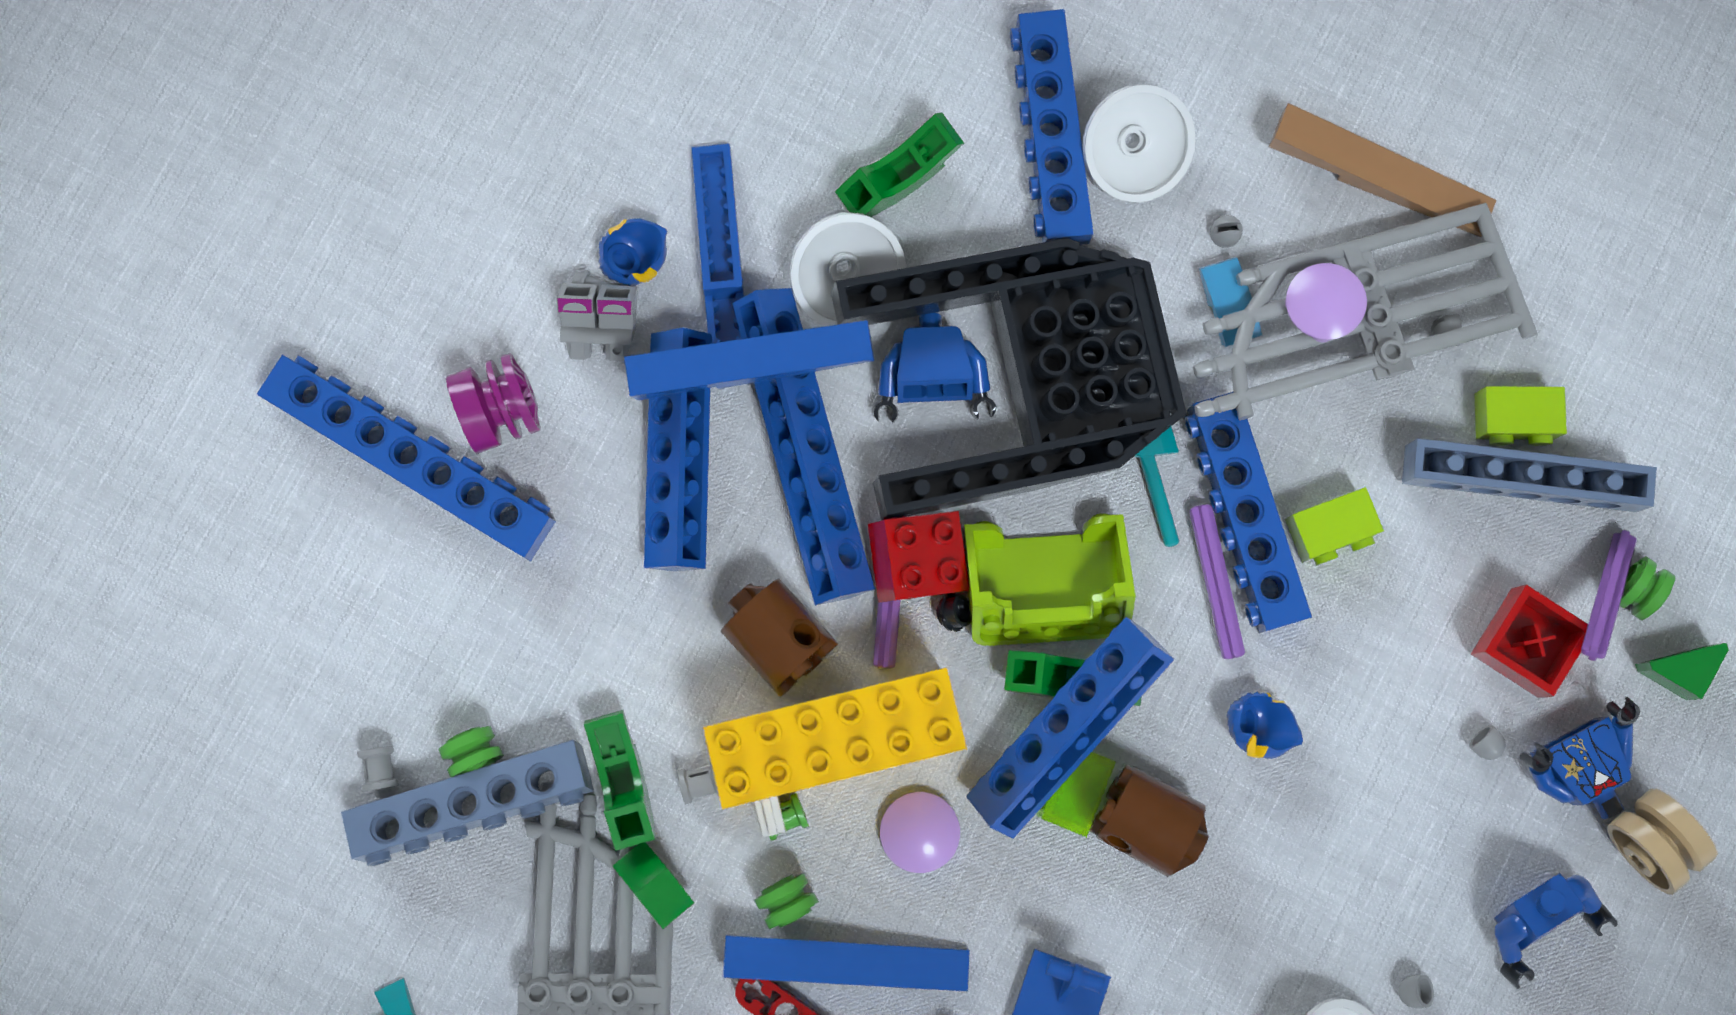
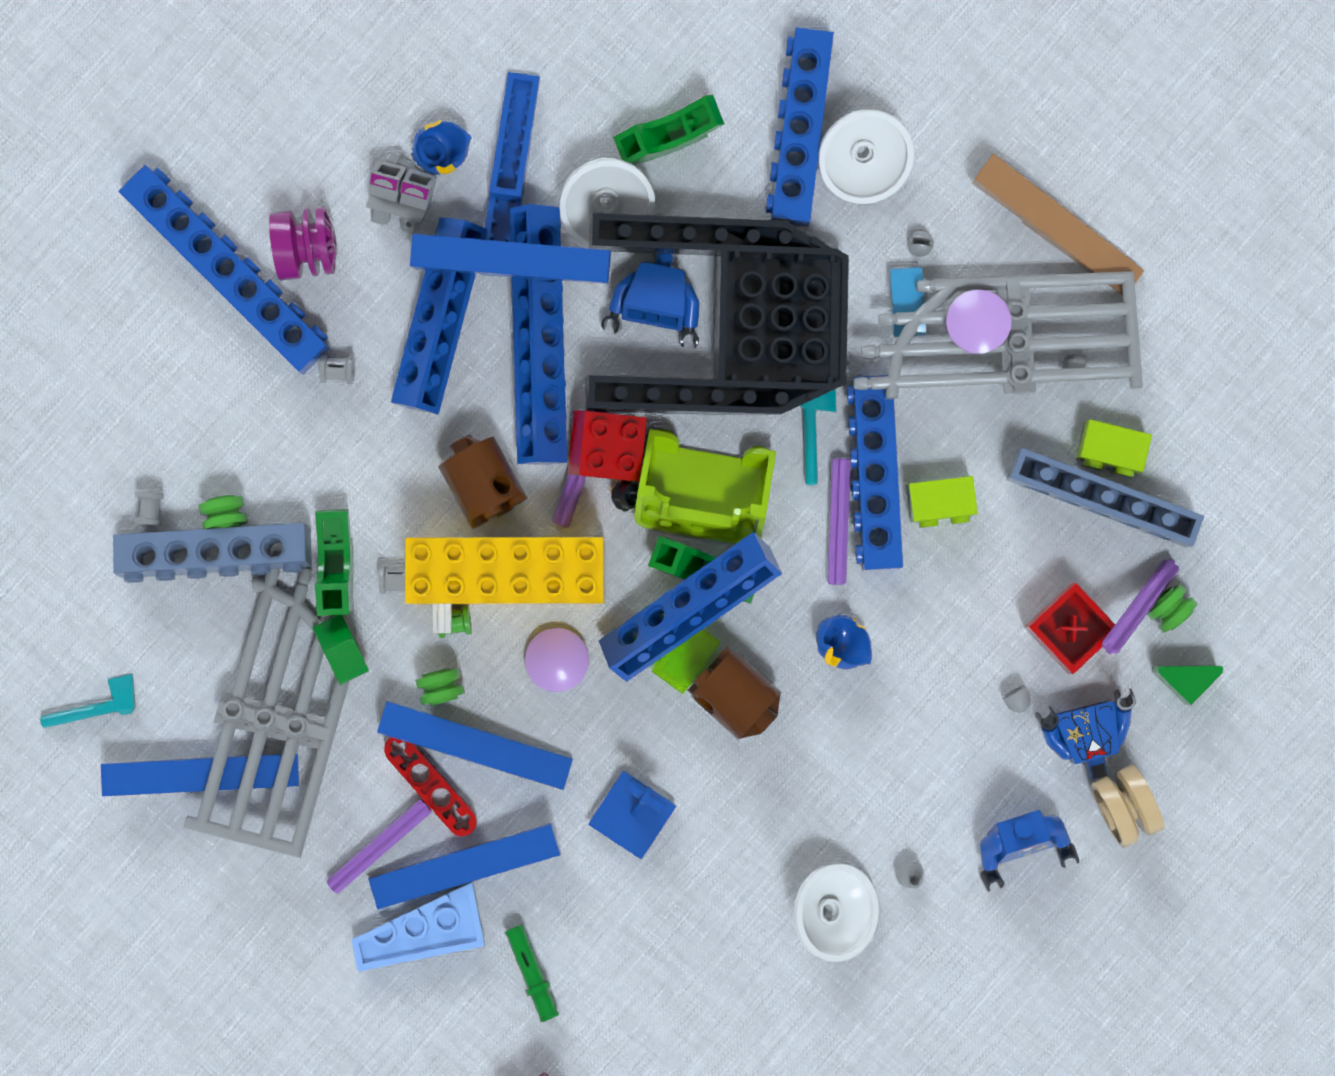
camera: 20 degrees right, 5 degrees up
none -> light grey bush [319,354,355,384]

